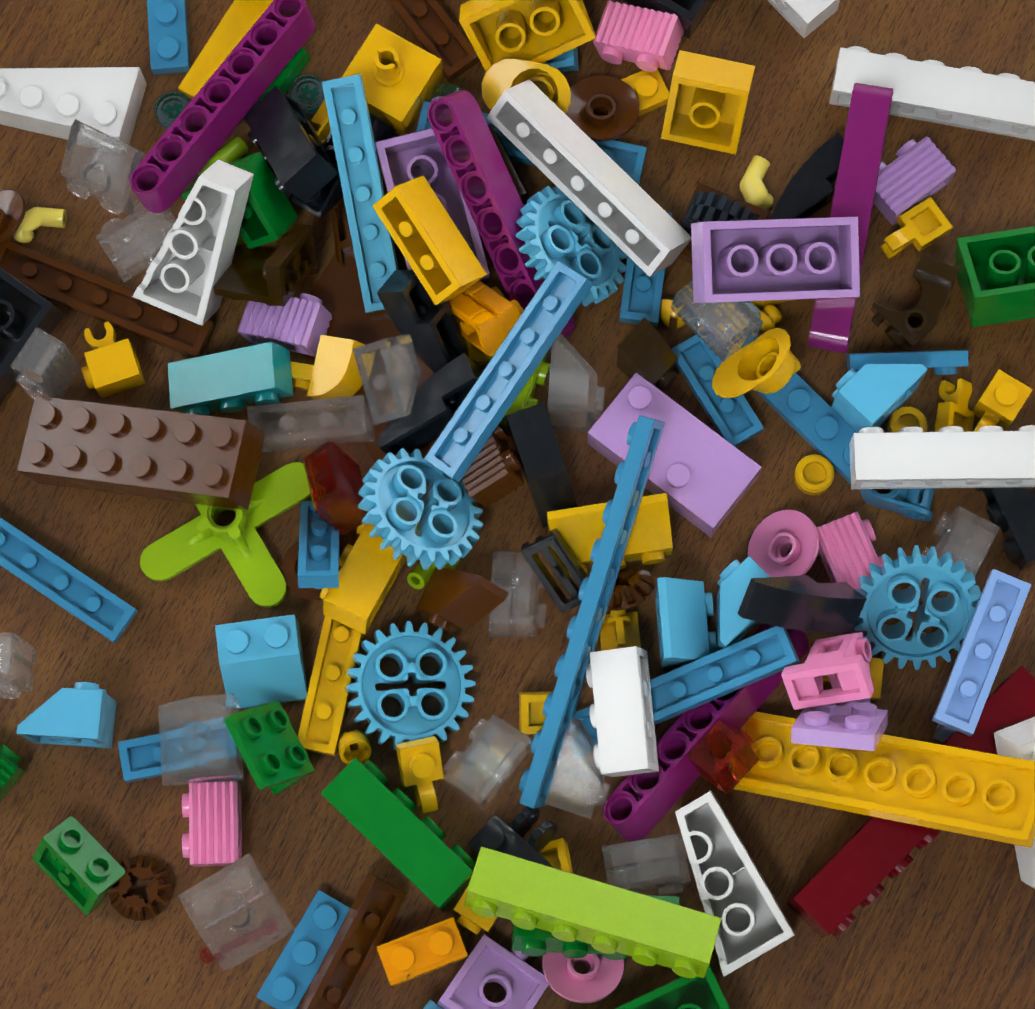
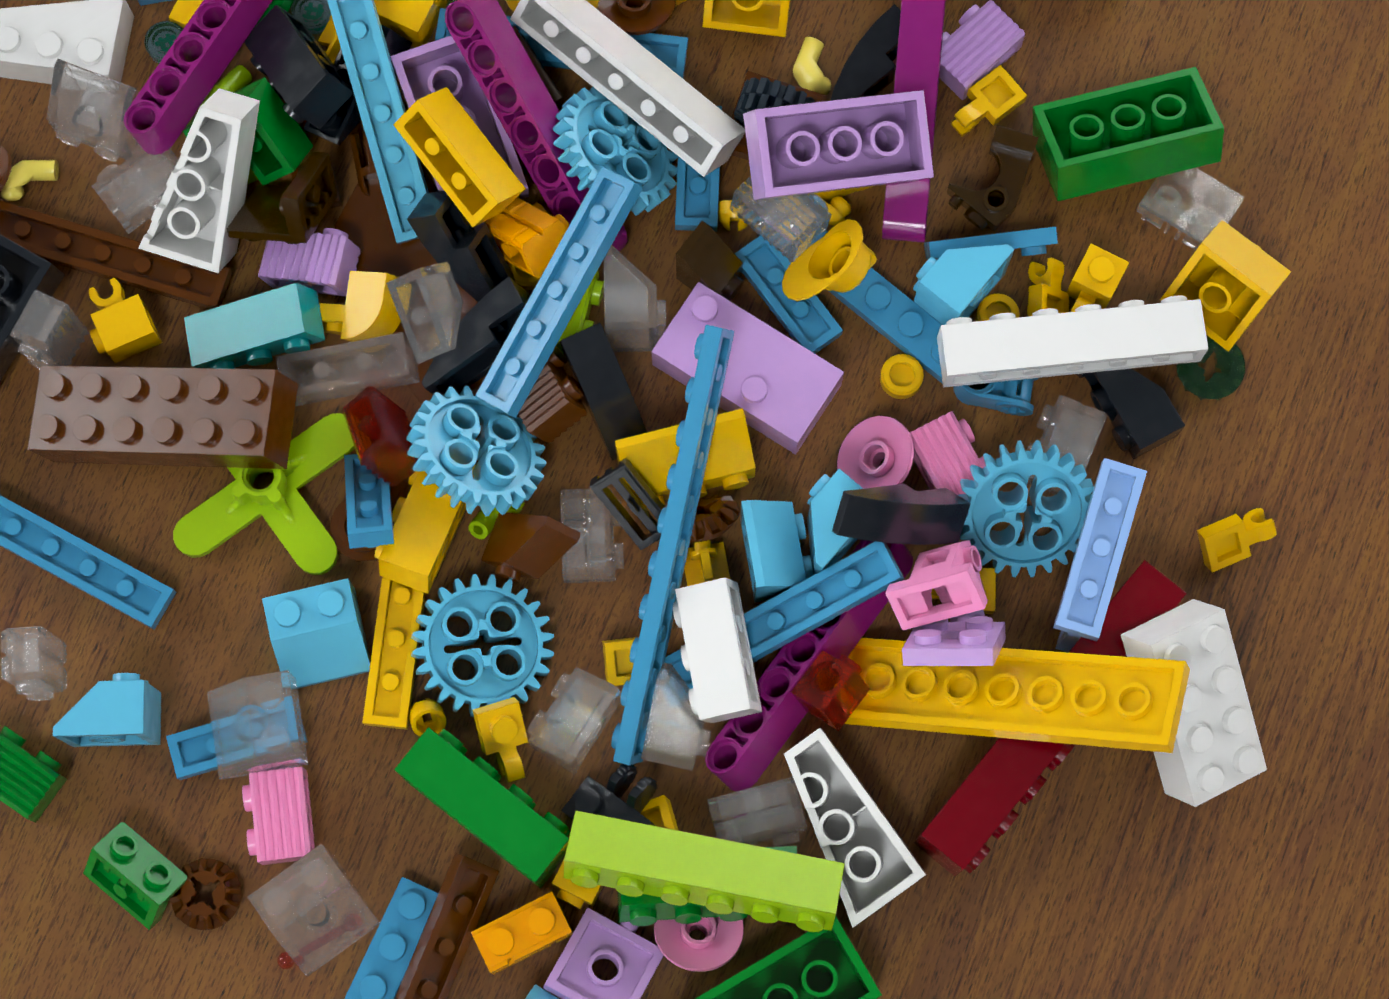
camera: 10 degrees left, 0 degrees up
green bracket [224,701,315,795] -> none

